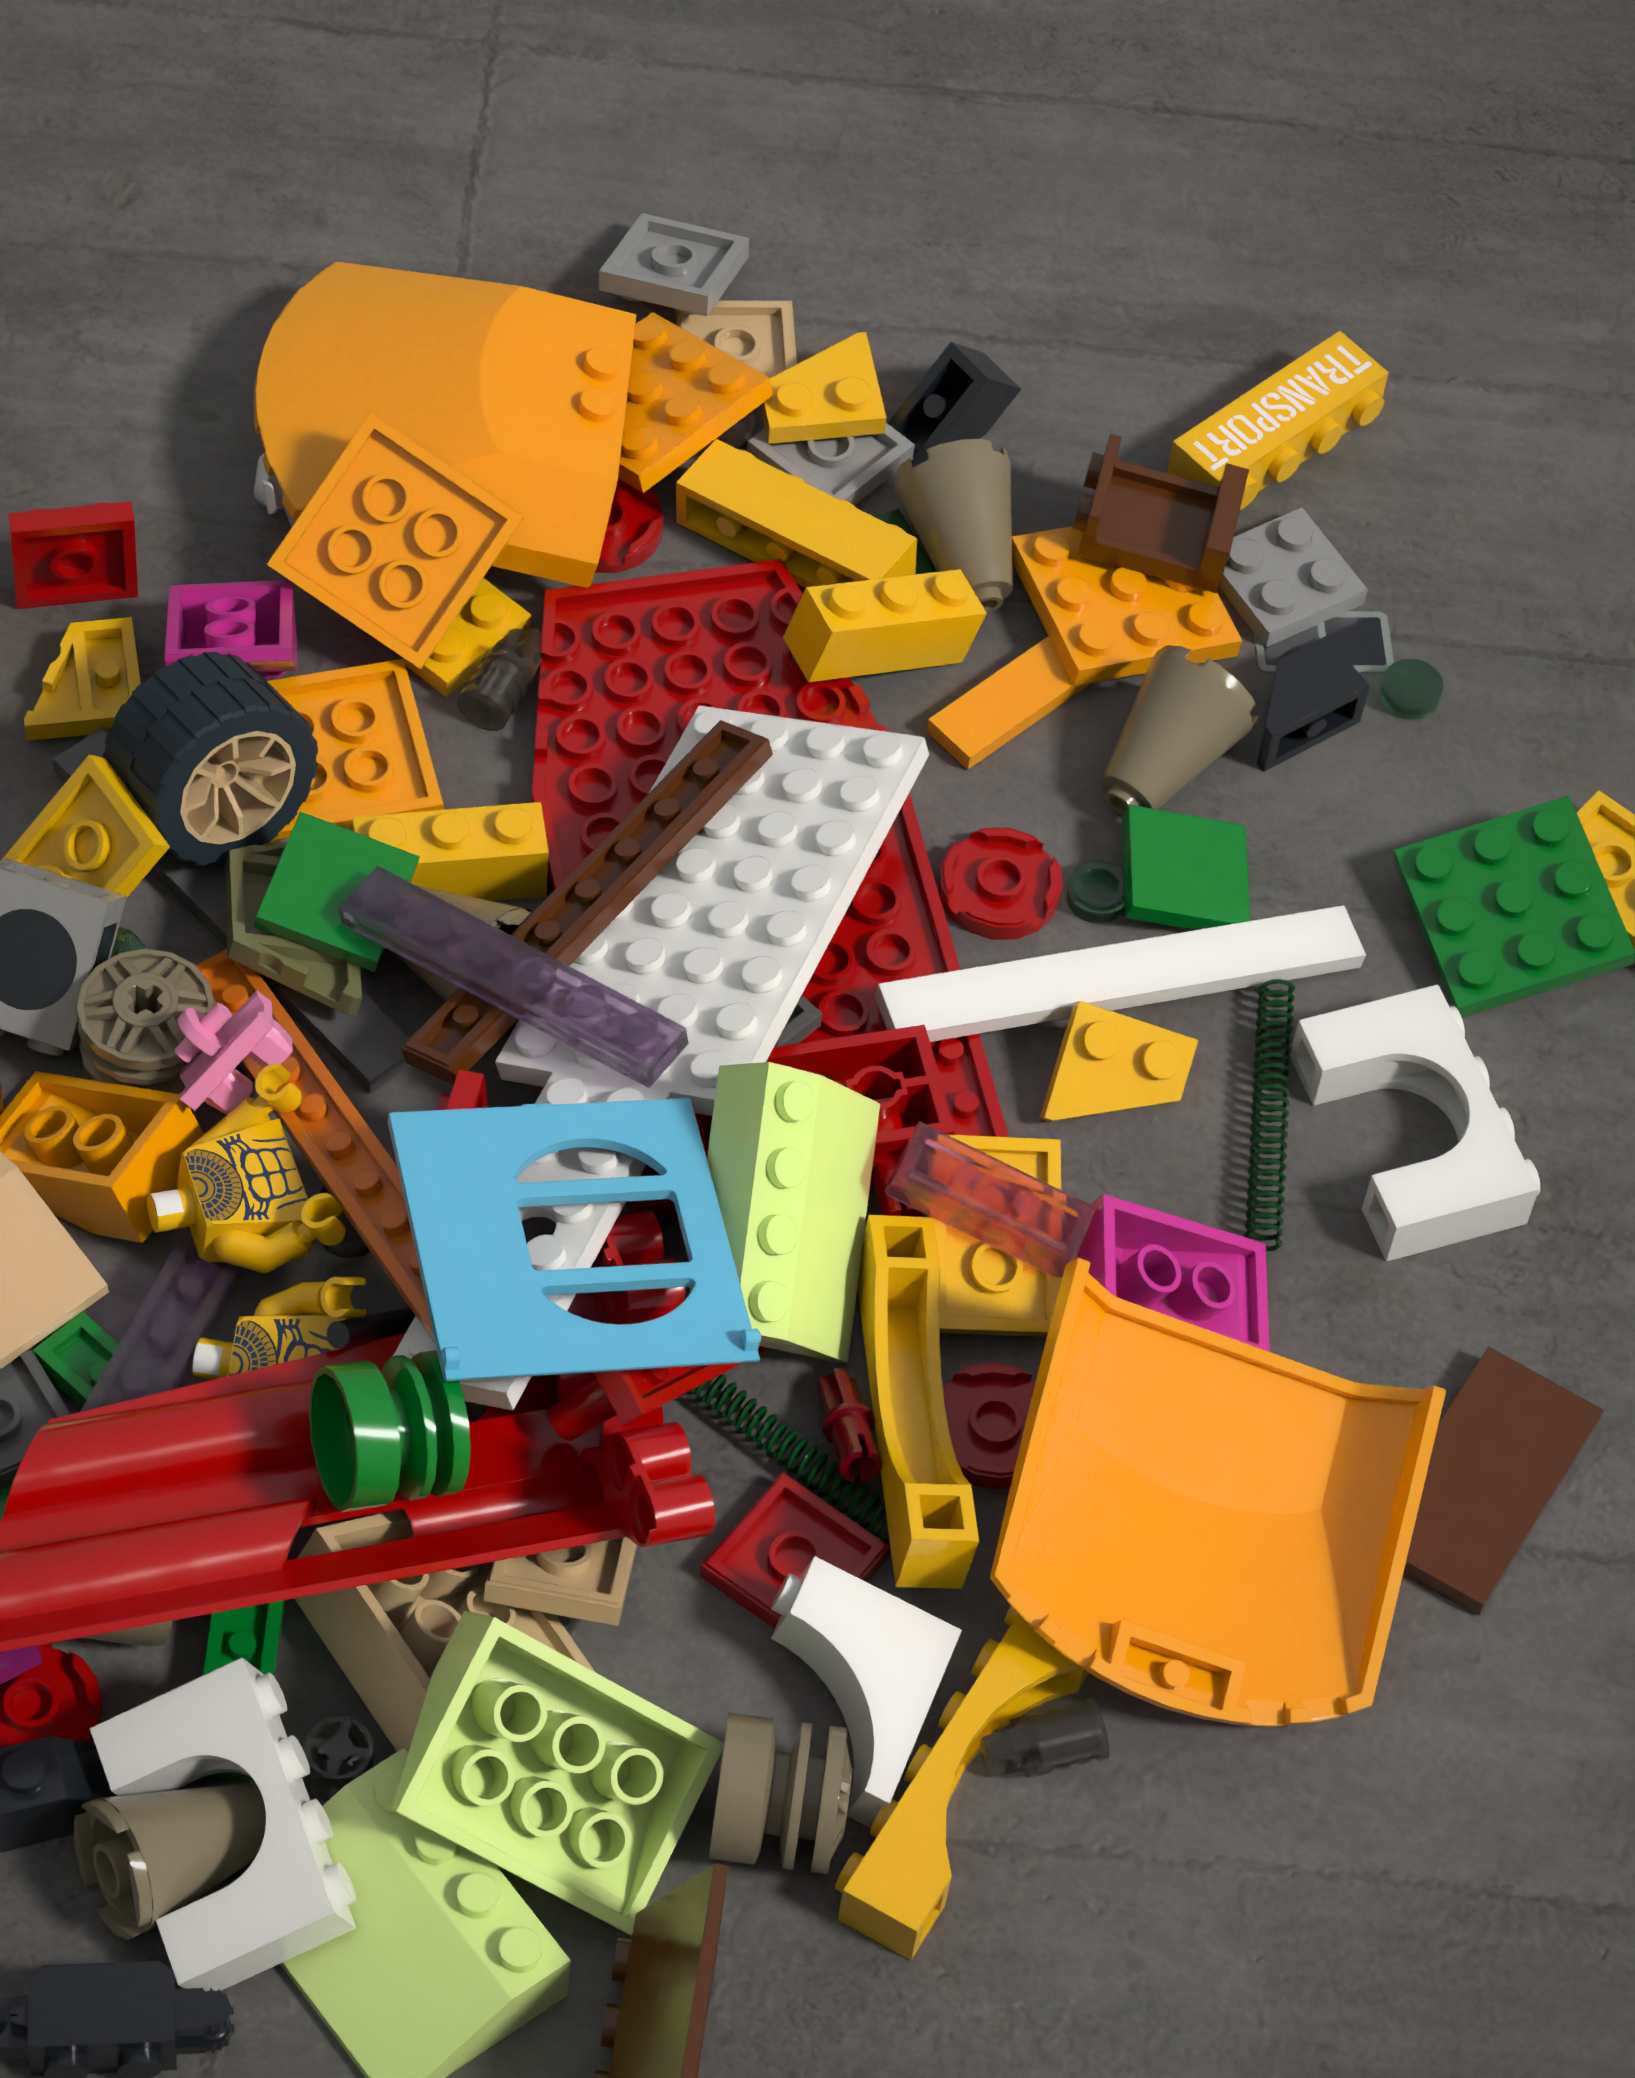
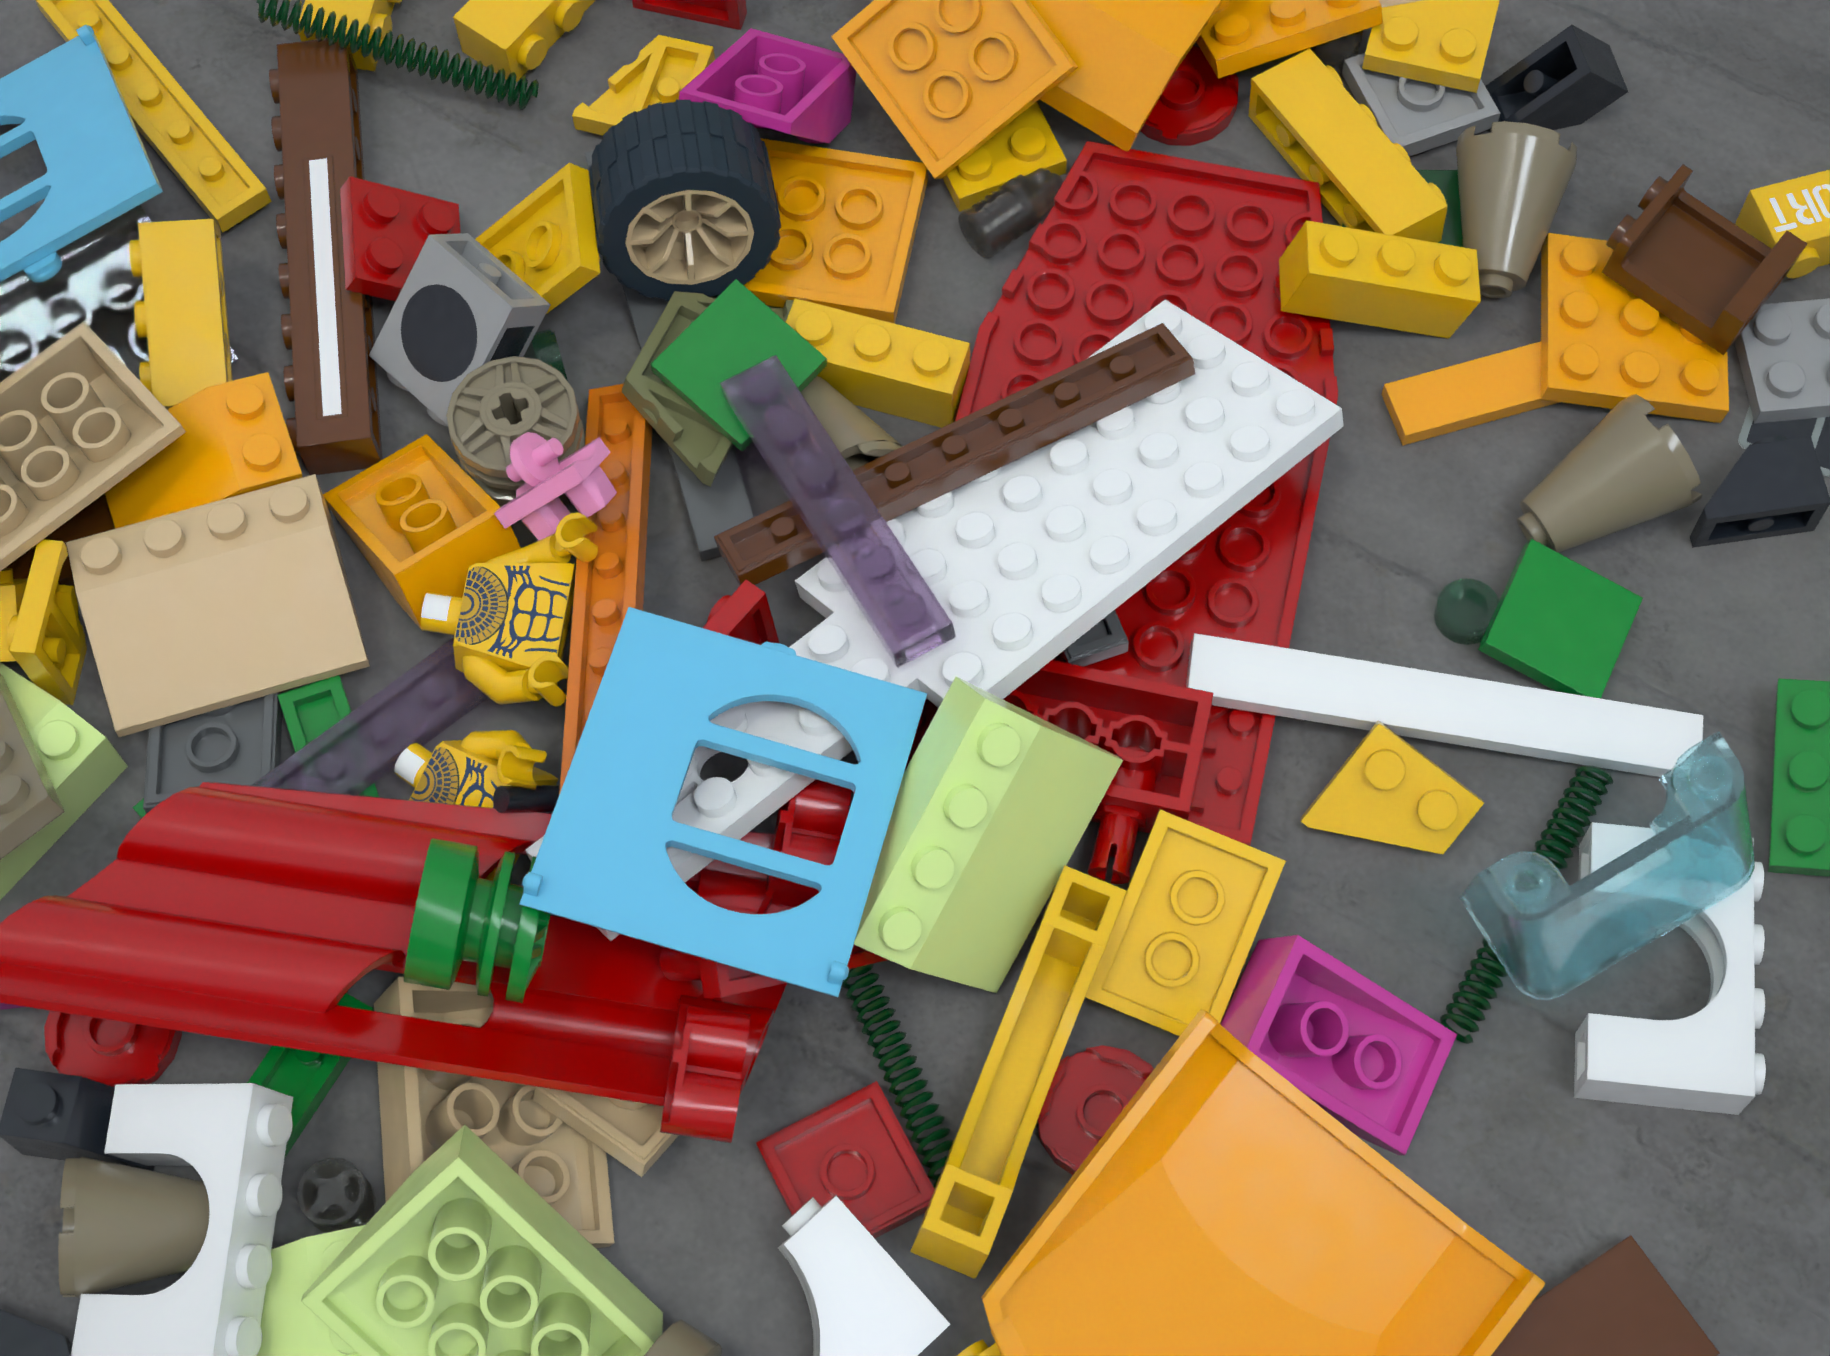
camera: 35 degrees right, 10 degrees up
dark red axle [817,1368,883,1483] -> none
slope [885,1121,1096,1278] -> none
red tile [938,827,1063,940] -> none
none -> clear light blue windscreen [1459,731,1755,1000]

